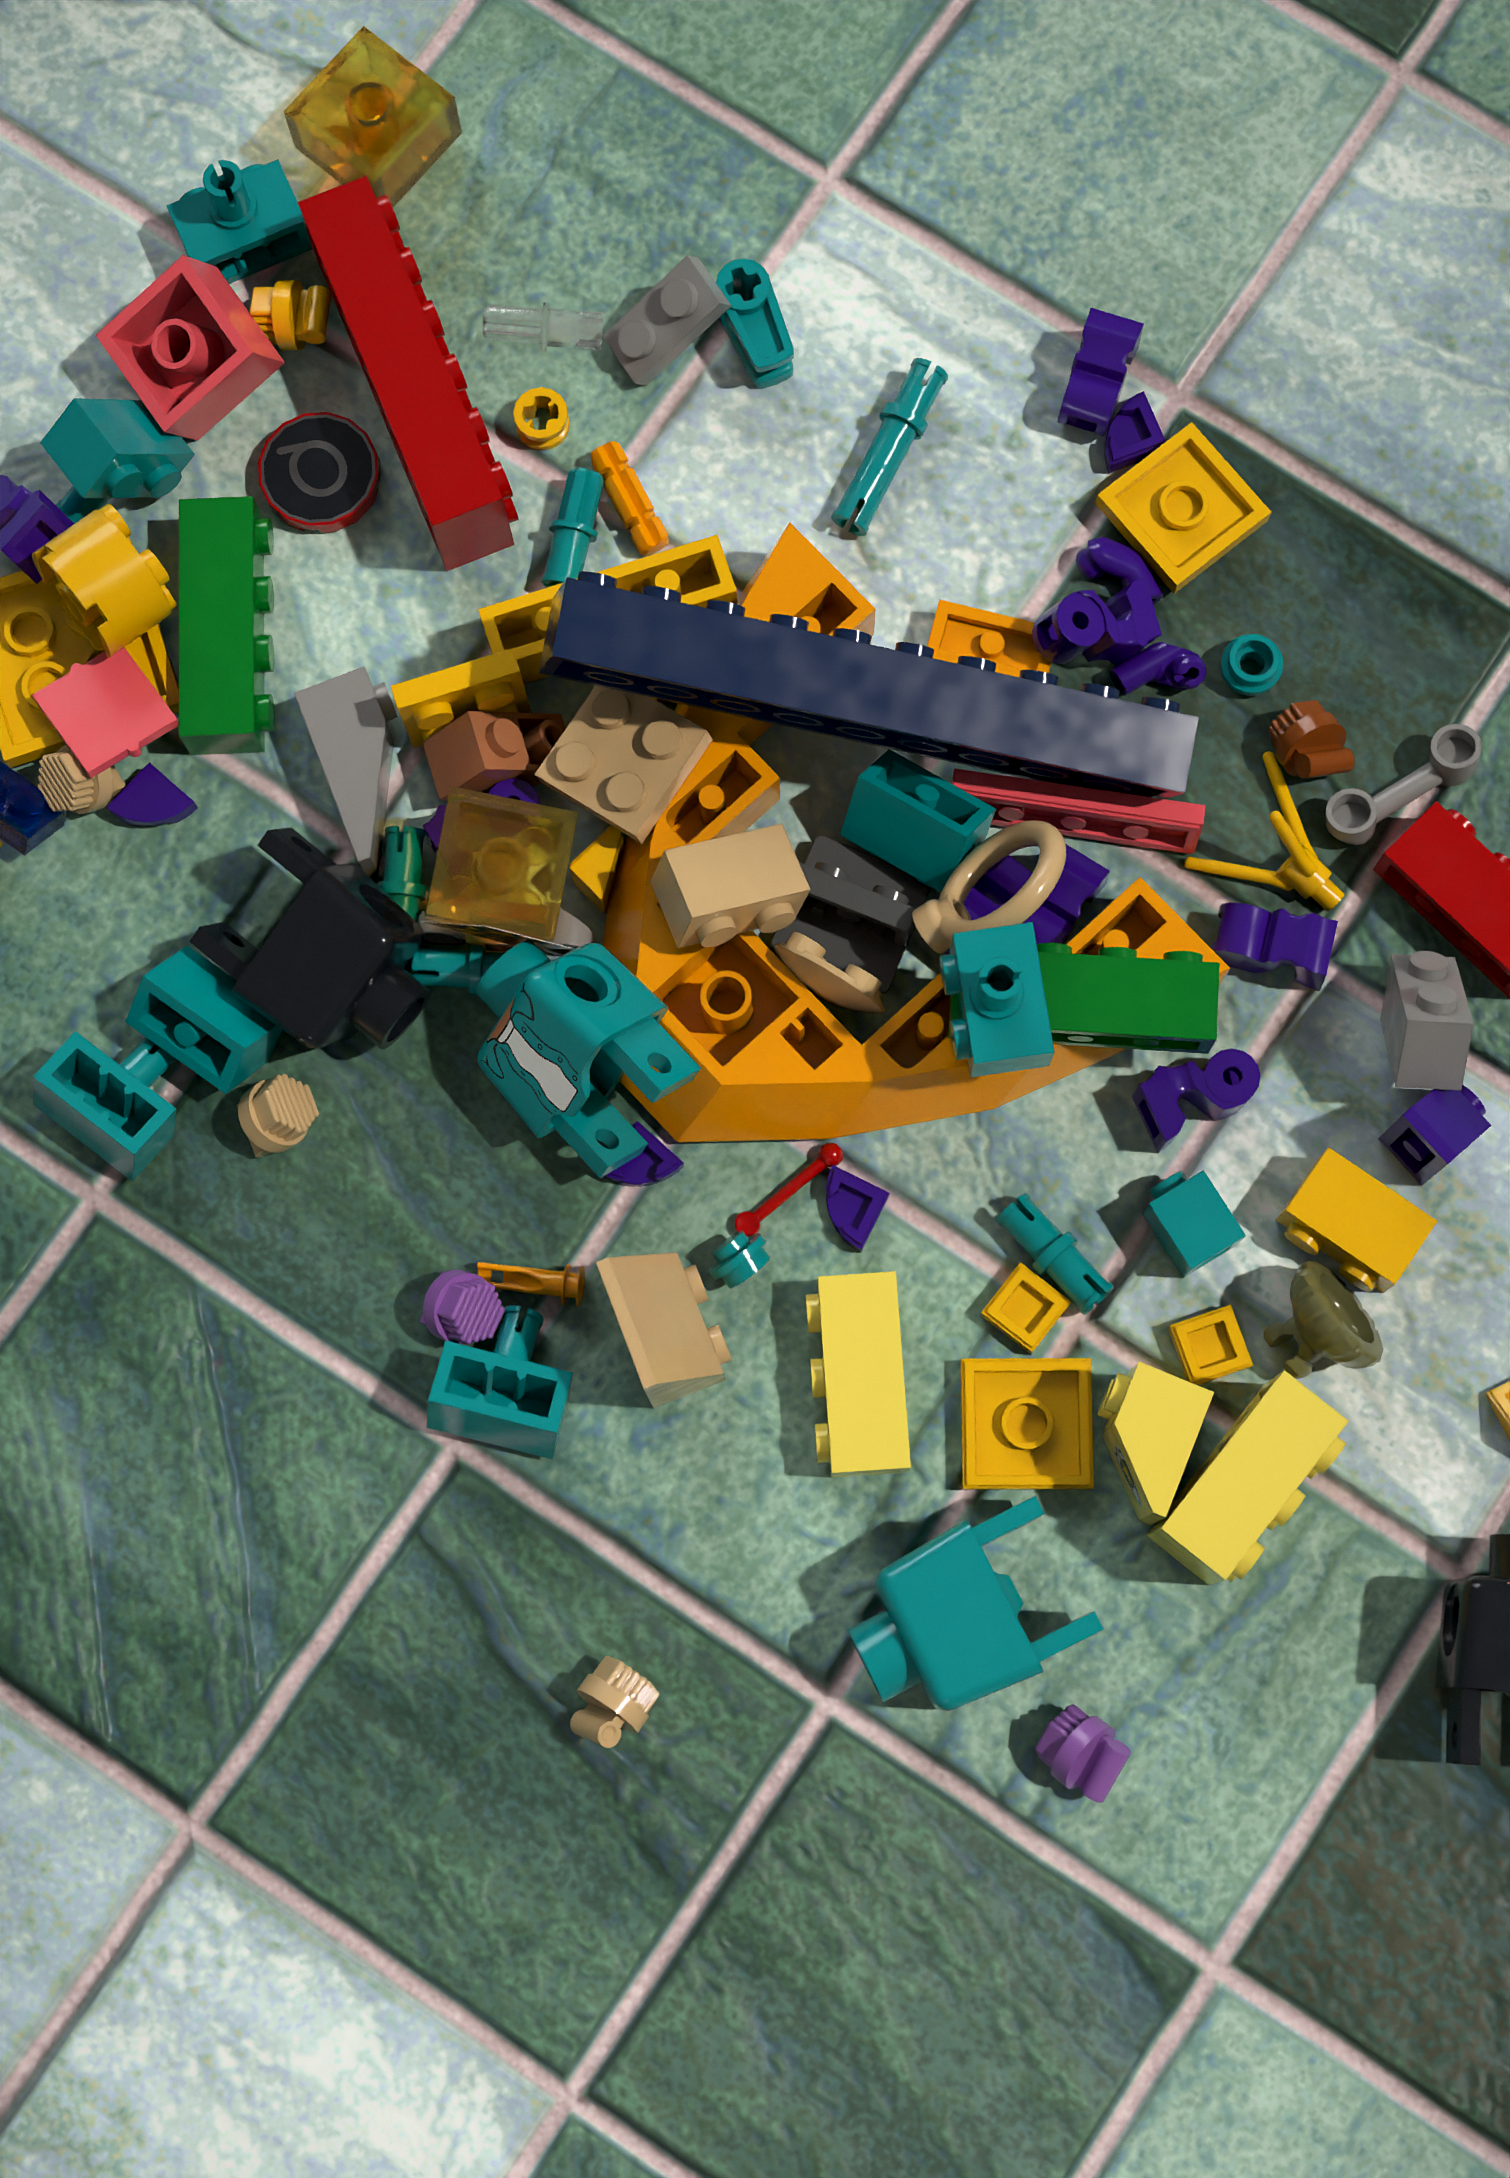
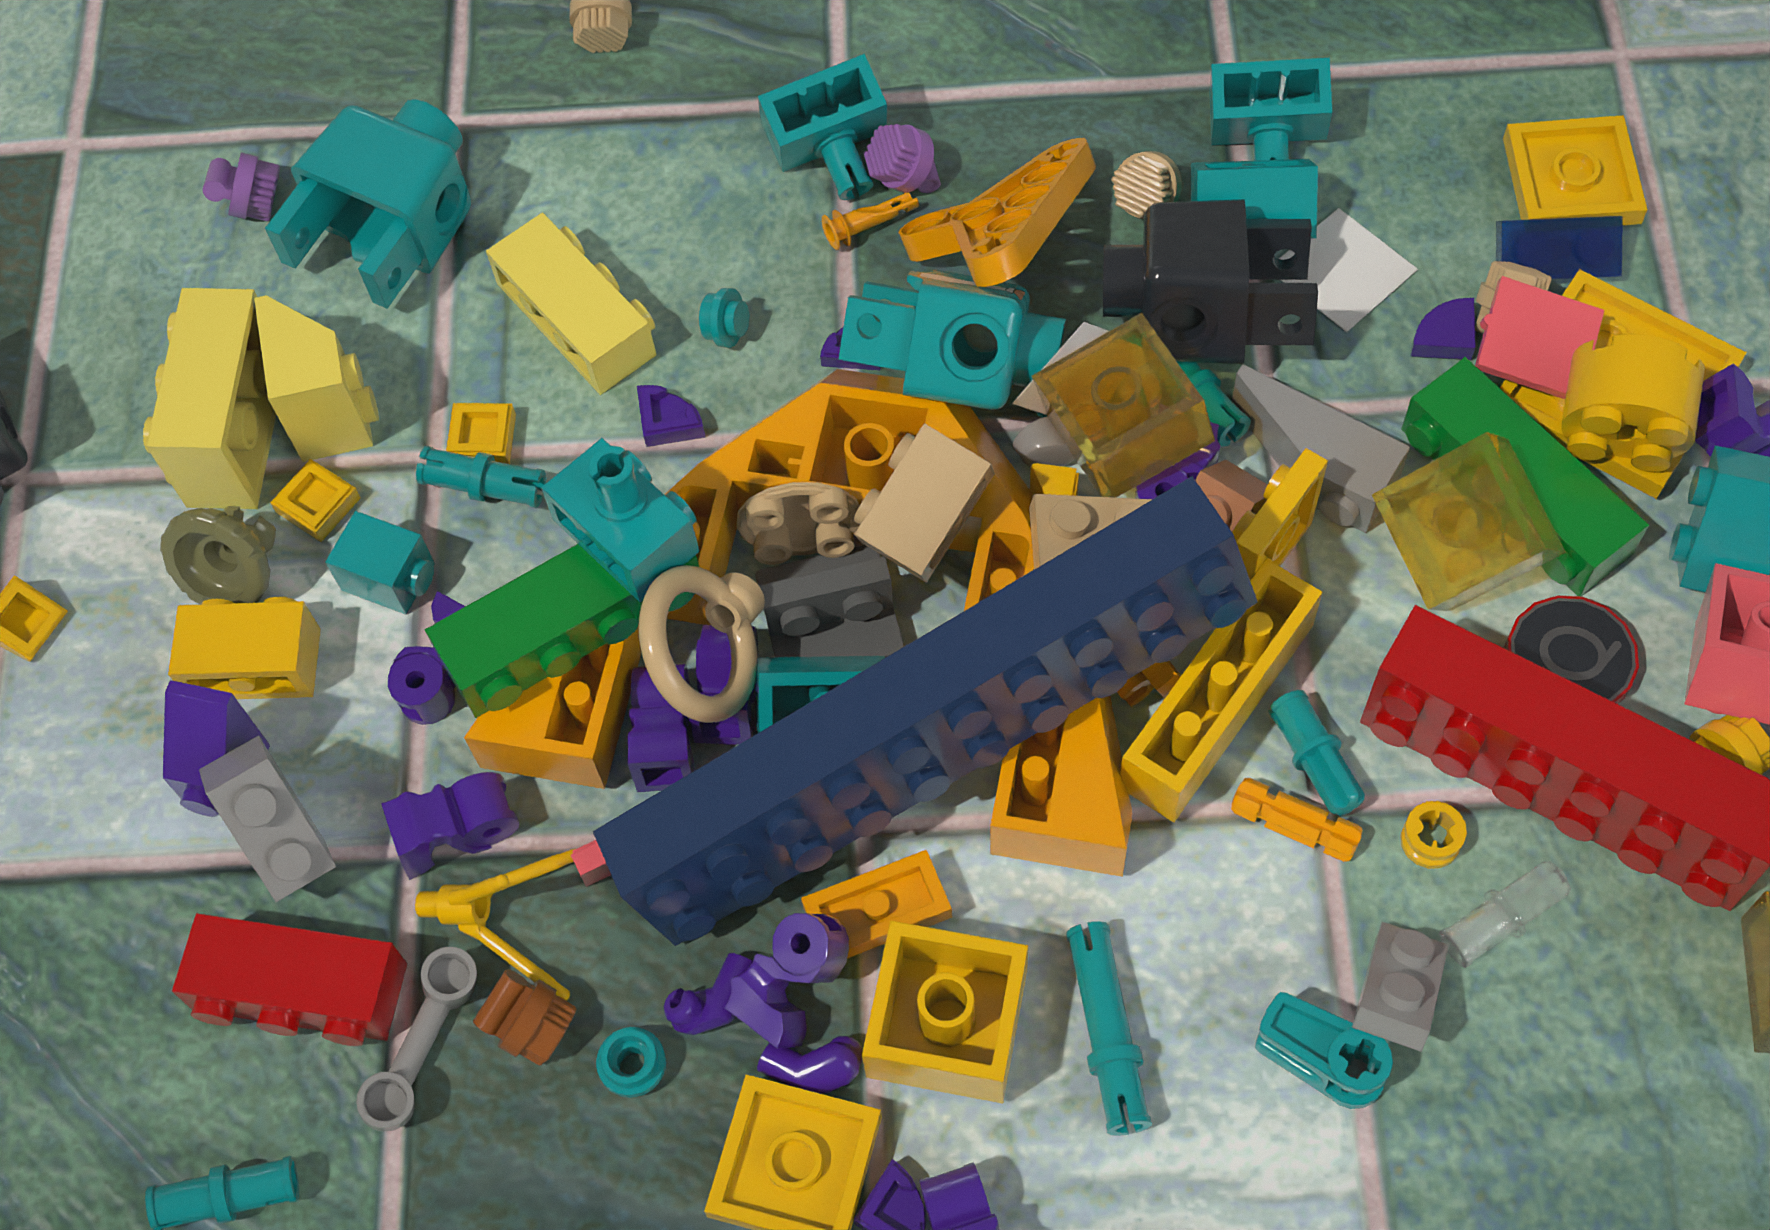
camera: 145 degrees right, 15 degrees down
tan slope [596,1252,732,1408] -> none
red hinge [735,1143,843,1238] -> none
yellow tile [960,1358,1094,1490] -> none
none -> yellow brick [862,920,1028,1104]
none -> light orange beam [898,138,1096,287]
none -> white sticker [1279,208,1418,332]
none -> clear yellow brick [1372,432,1566,611]

